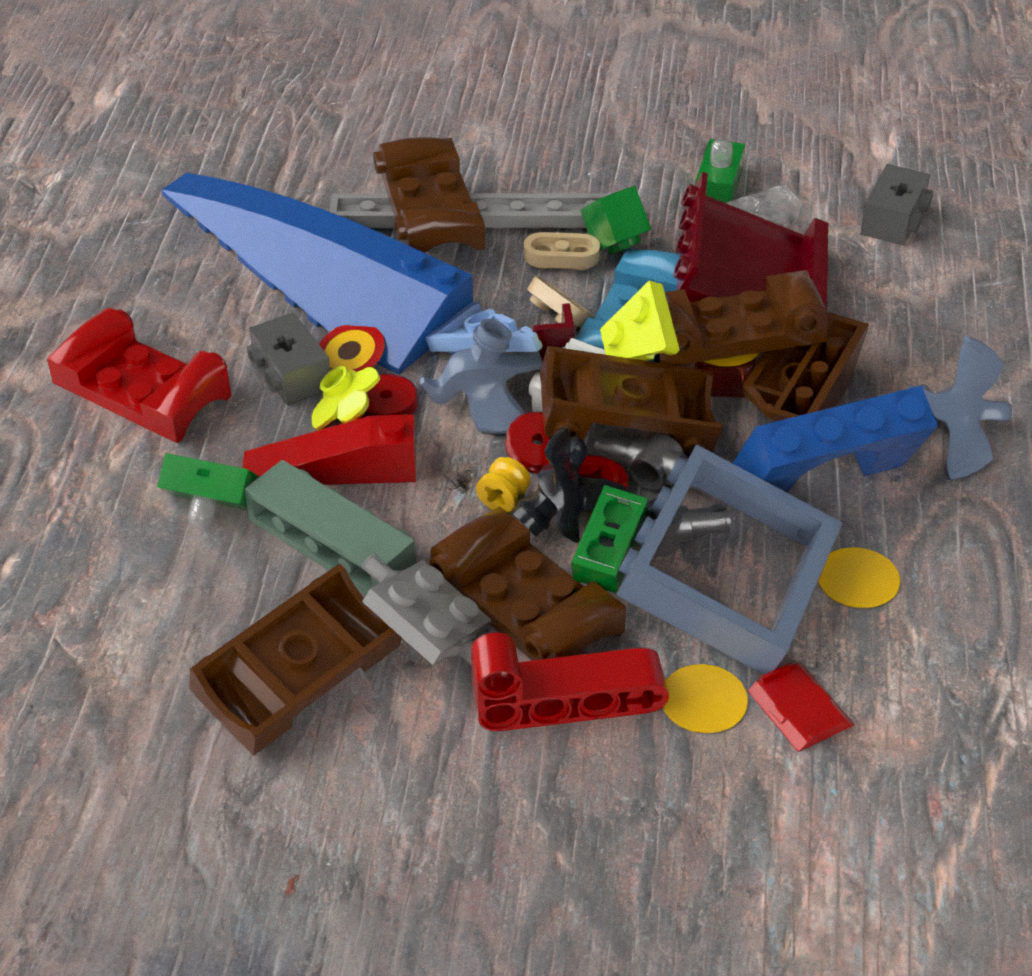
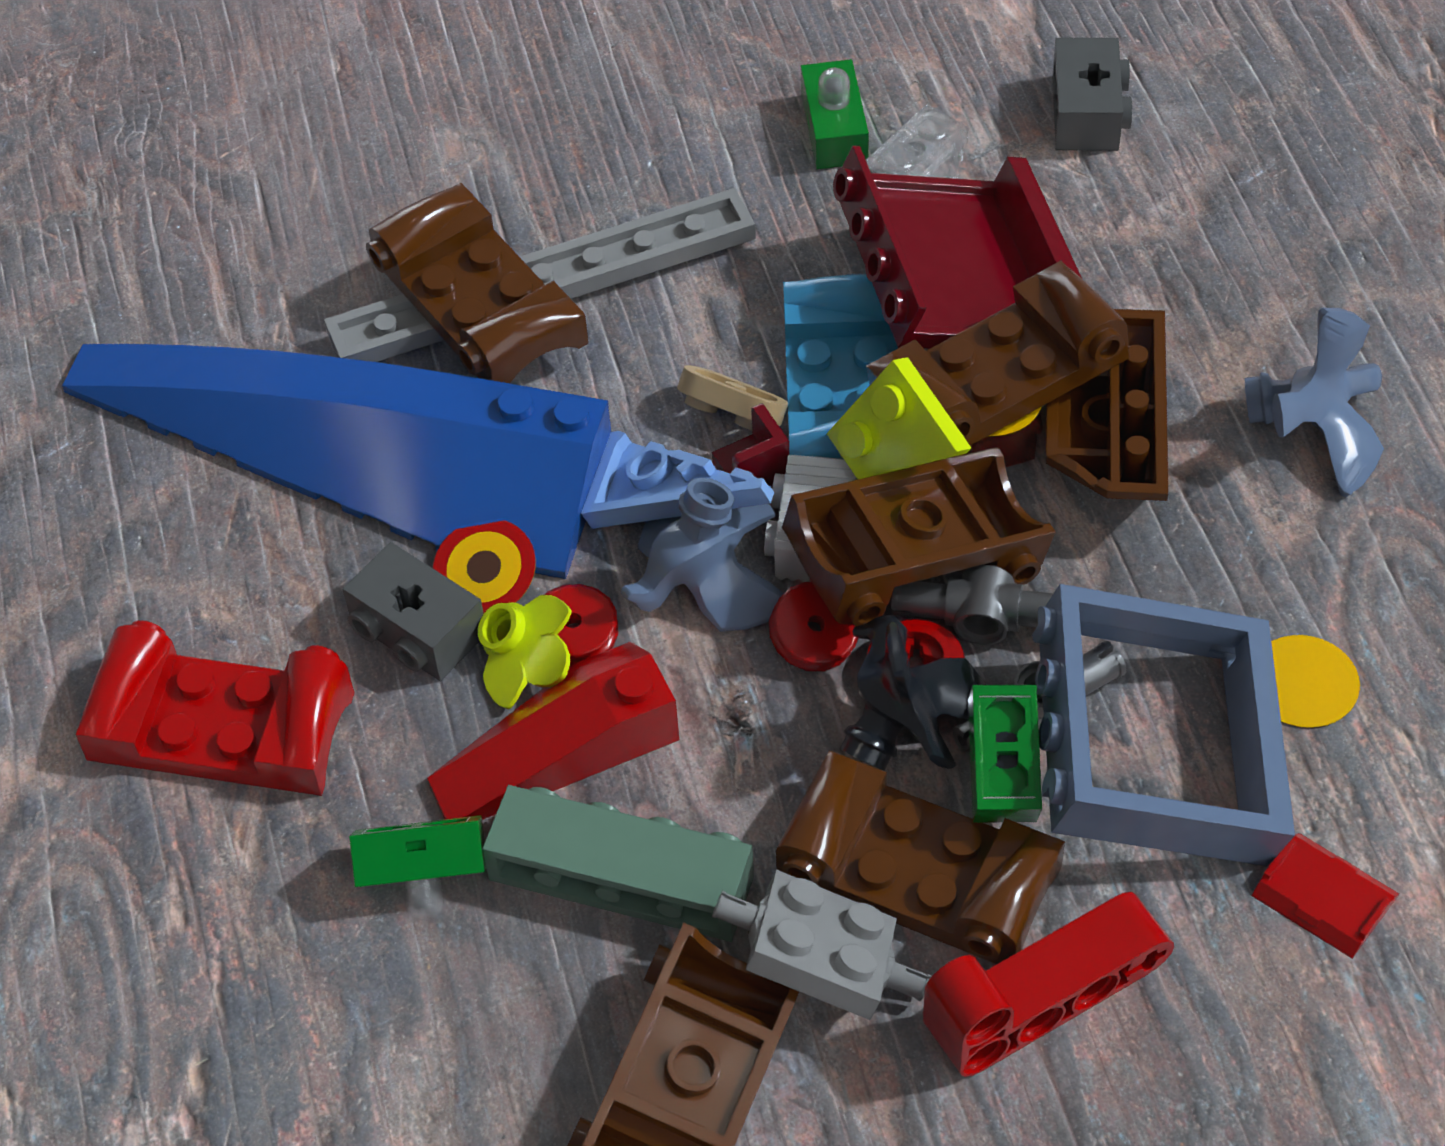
camera: 20 degrees left, 10 degrees up
yellow wheel [476,457,531,512] -> none
tan plate [524,232,600,271] -> none
green brick [580,185,652,255] -> none
yellow sticker [662,664,748,733] -> none
blue arch [732,385,938,493] -> none

